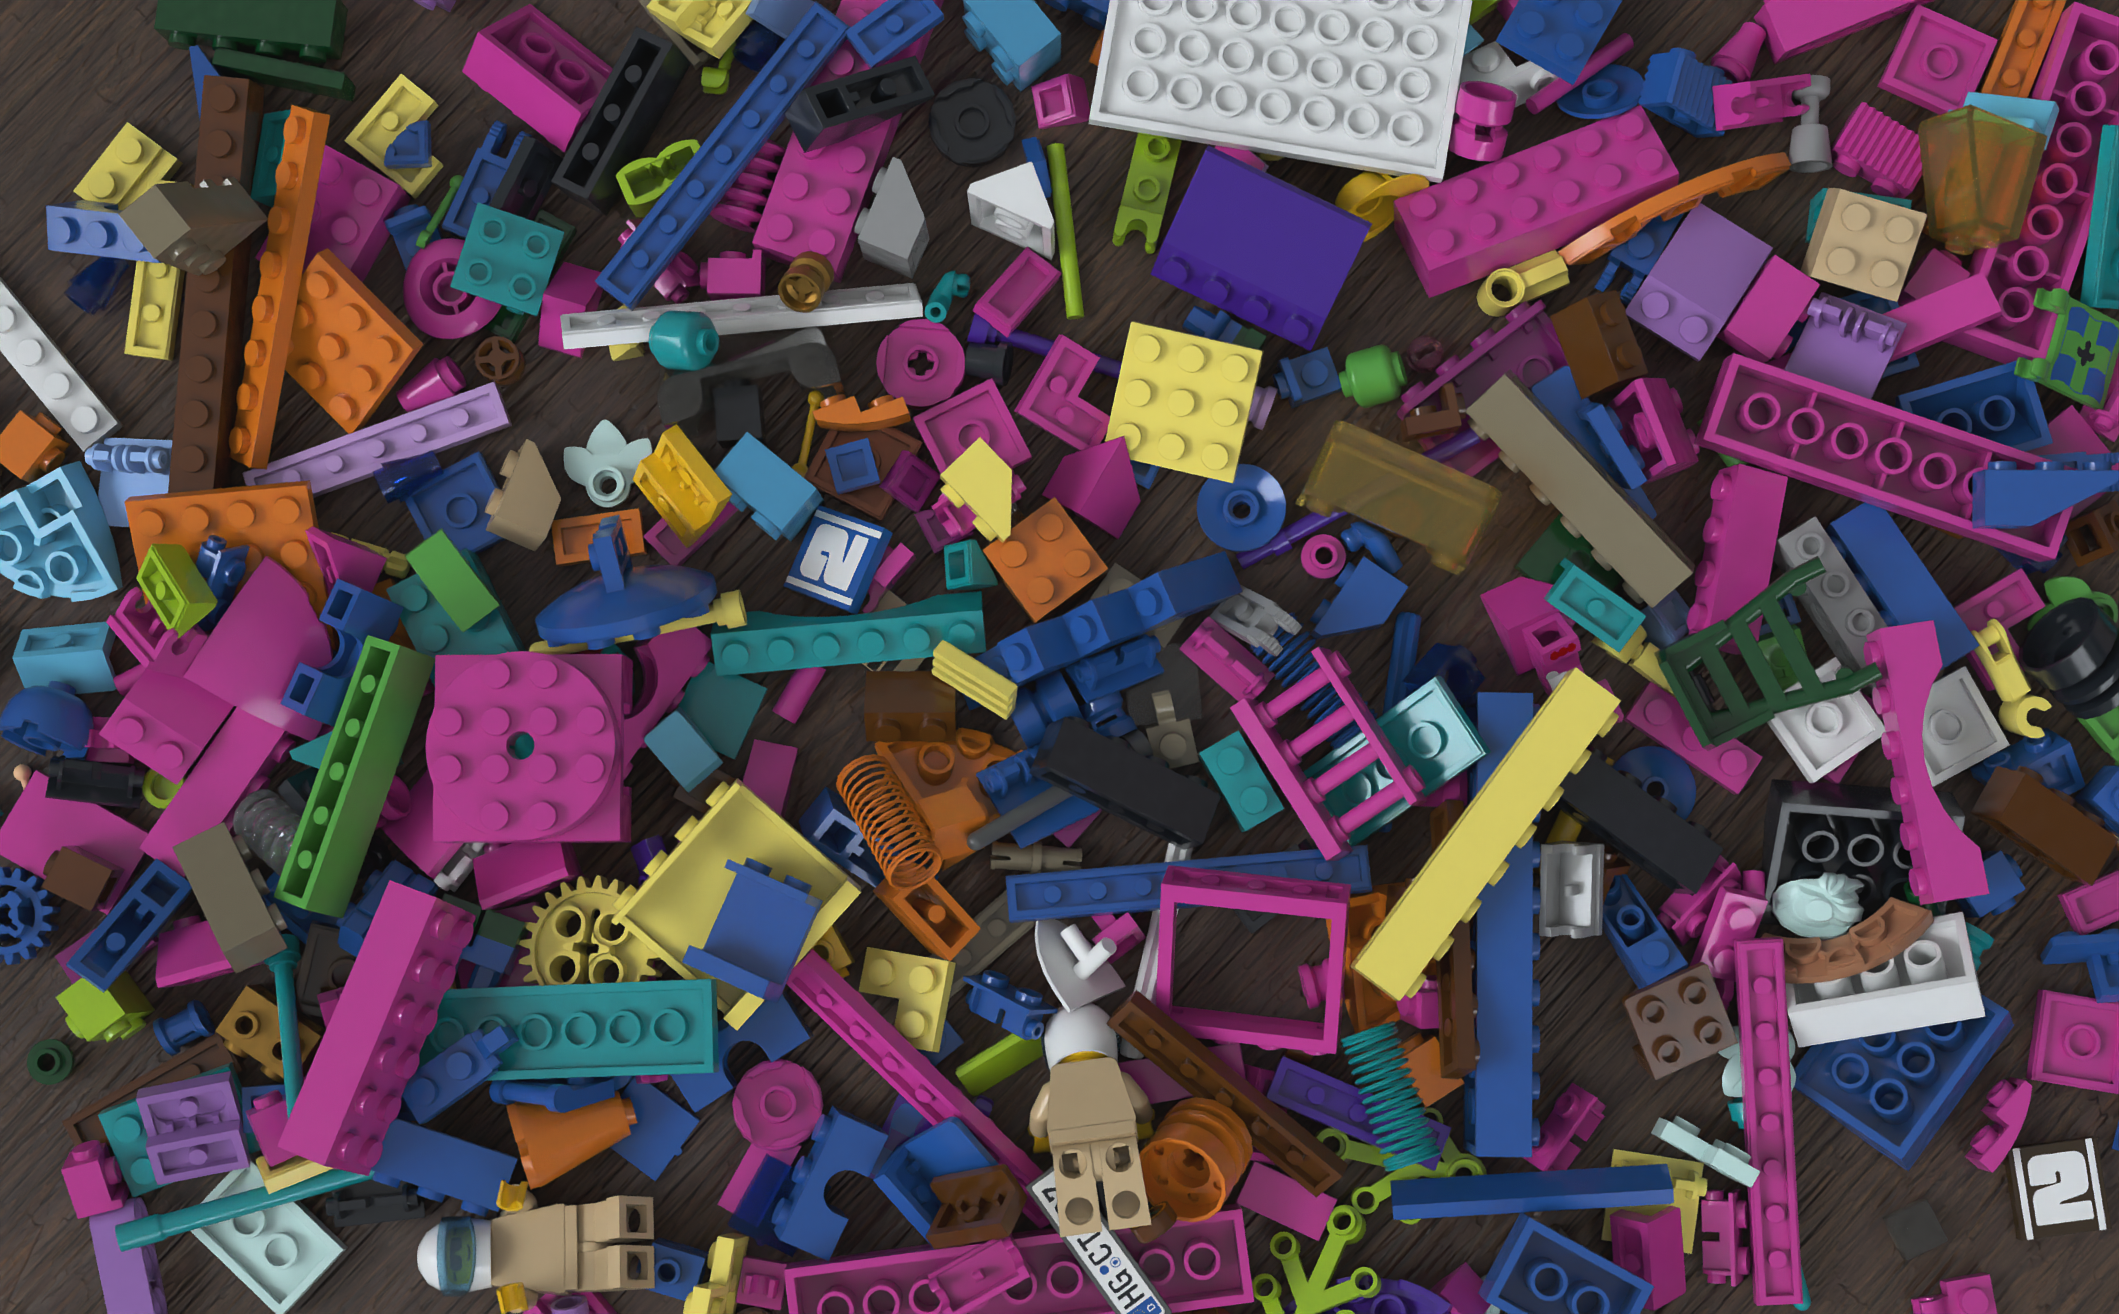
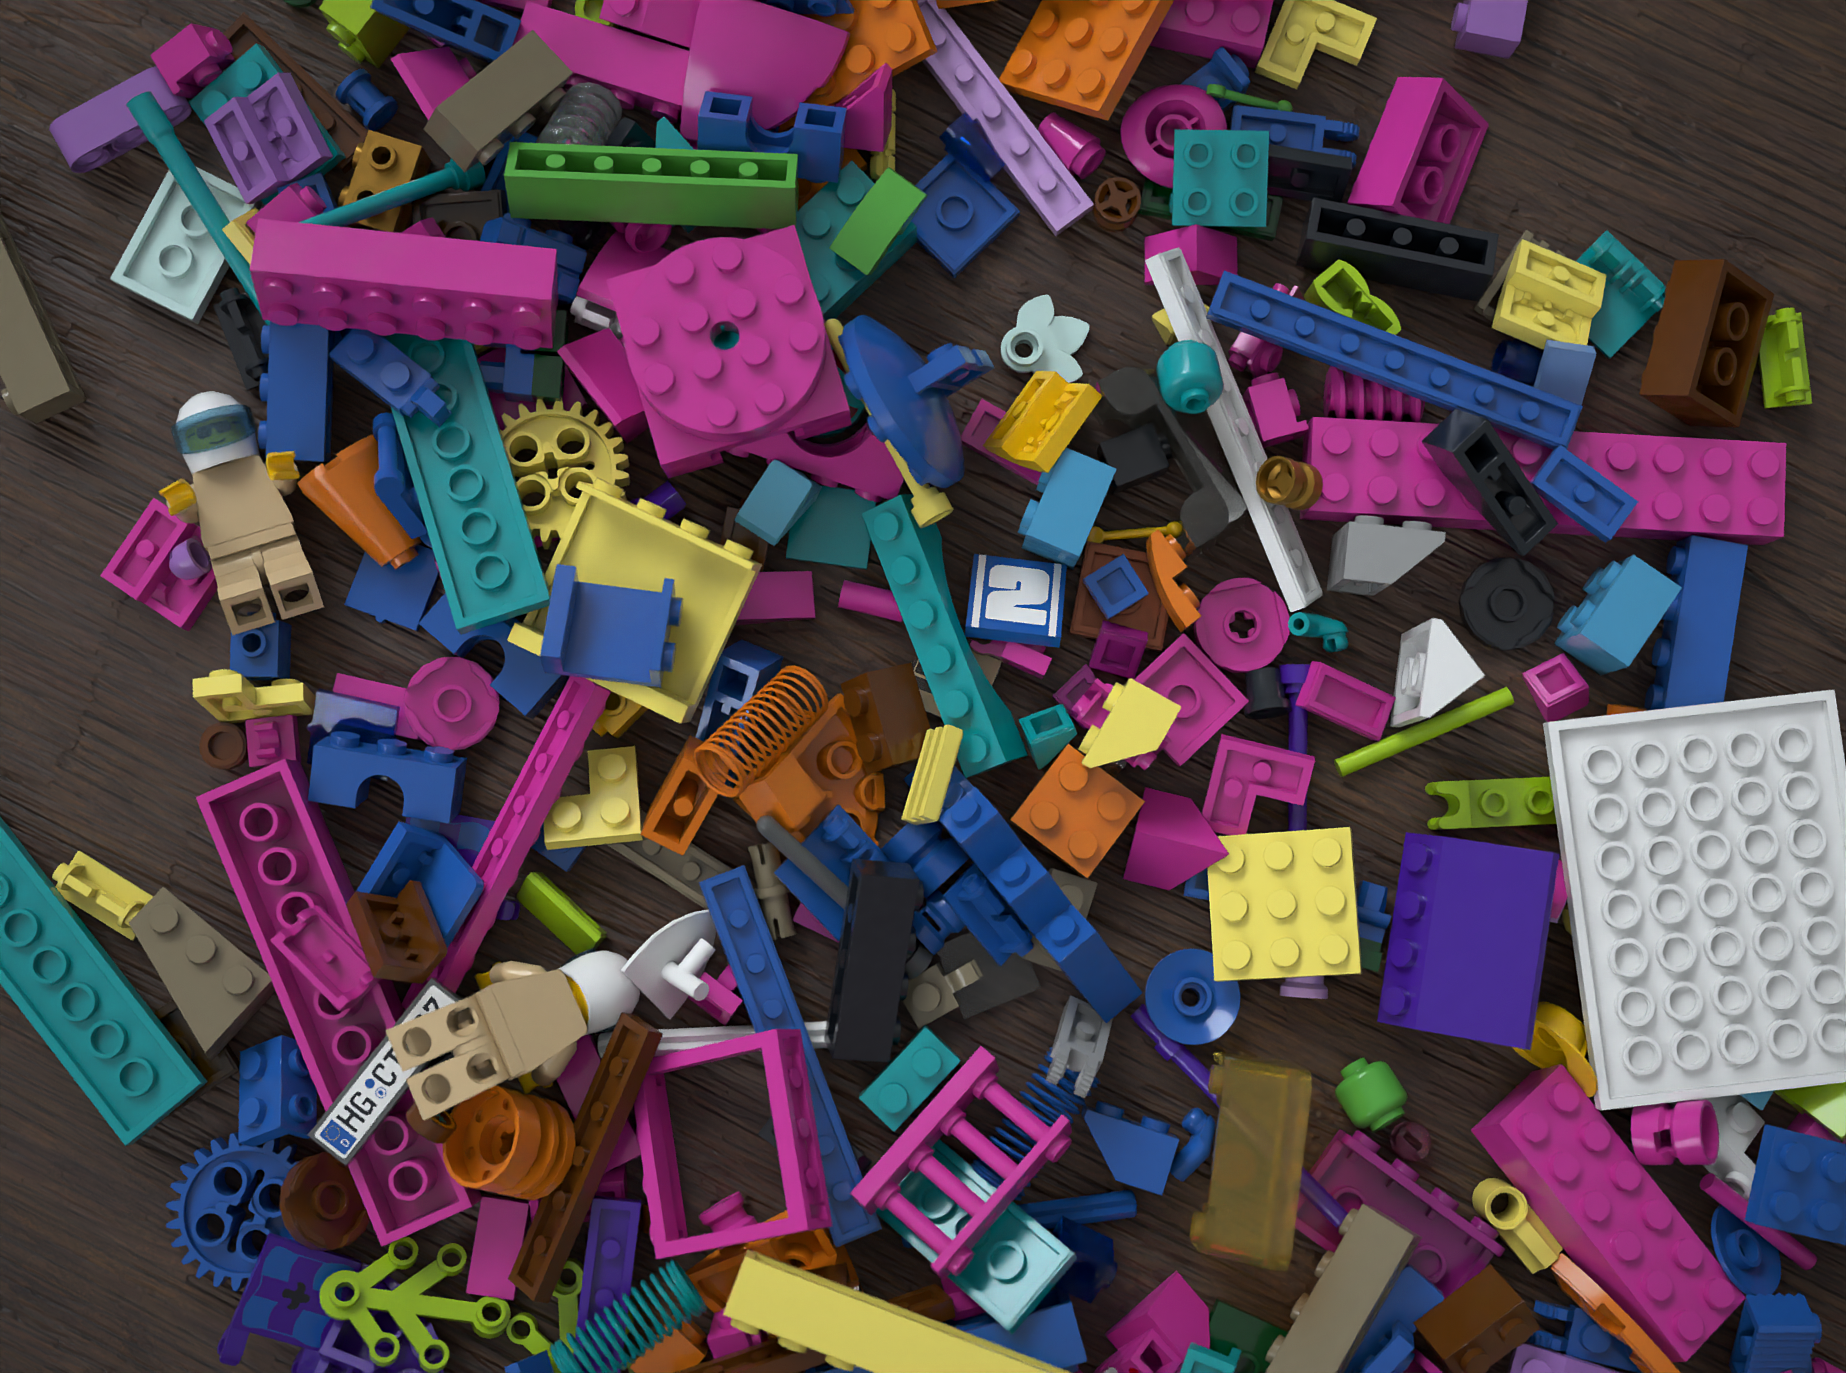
camera: 70 degrees right, 0 degrees up
blue tile [384,120,432,169] -> none
tan slope [484,439,561,551] -> none
orange plate [551,508,647,567] -> none
lime hand [701,38,741,95] -> none
blue hinge [962,970,1058,1040] -> none
blue tile [1021,137,1052,198] -> none
dark pink hinge [1179,616,1275,702] -> none
blue bracket [1272,347,1342,409] -> none
dark pink plate [1301,534,1346,579] -> none
reddish brown bracket [1400,382,1466,443] -> none

